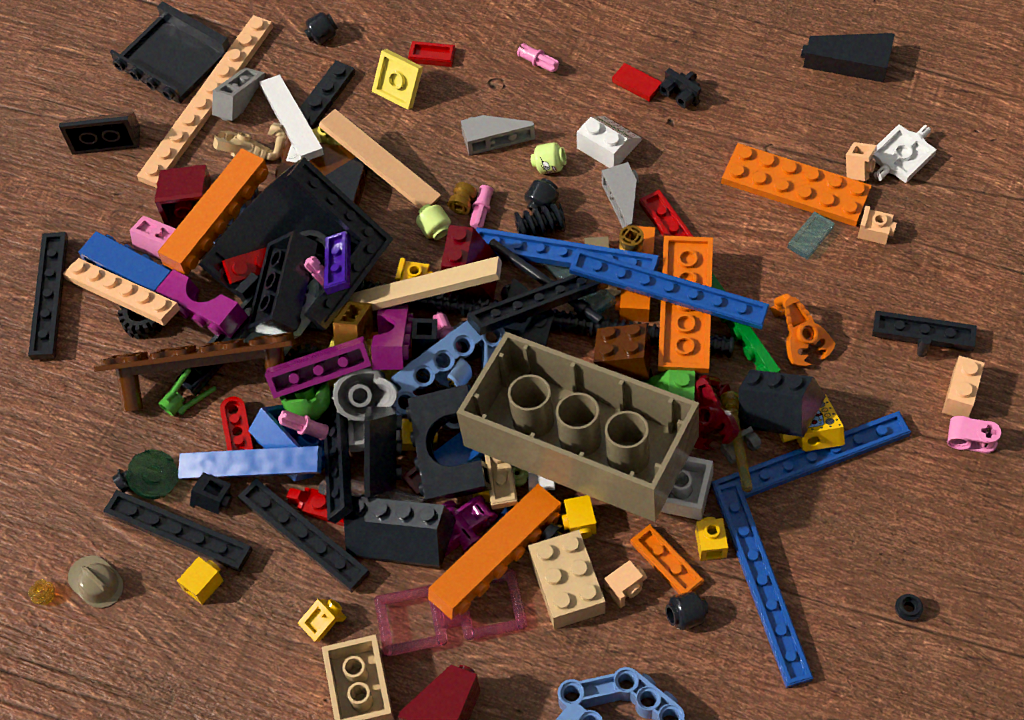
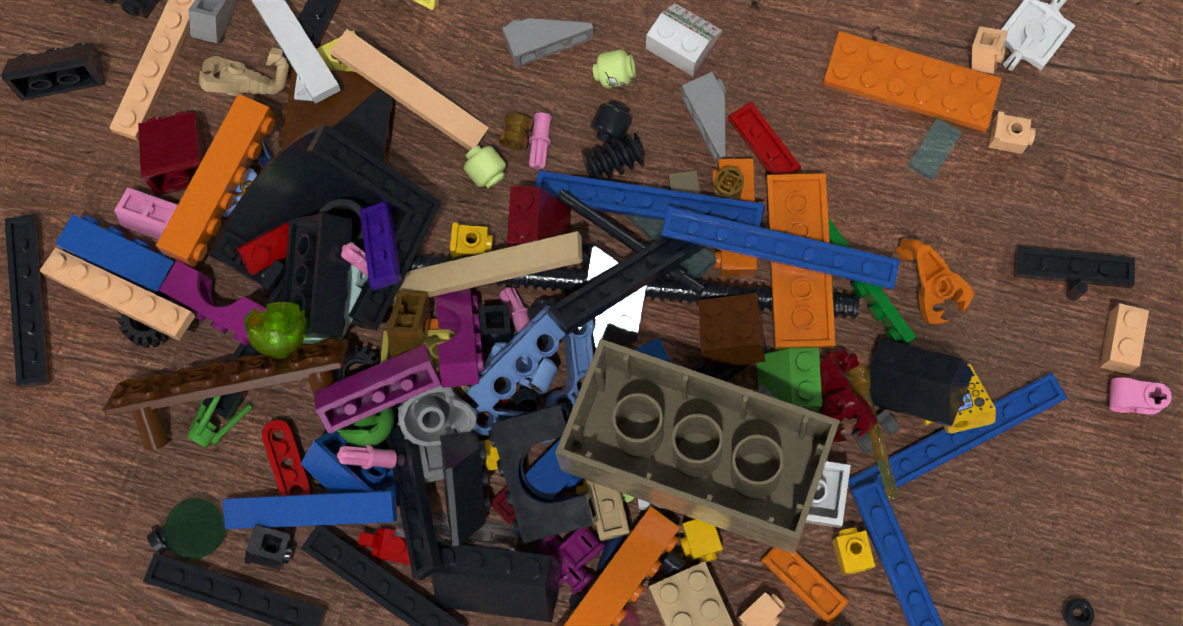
camera: 10 degrees left, 15 degrees up
none -> clear neon green cylinder [244,302,307,358]

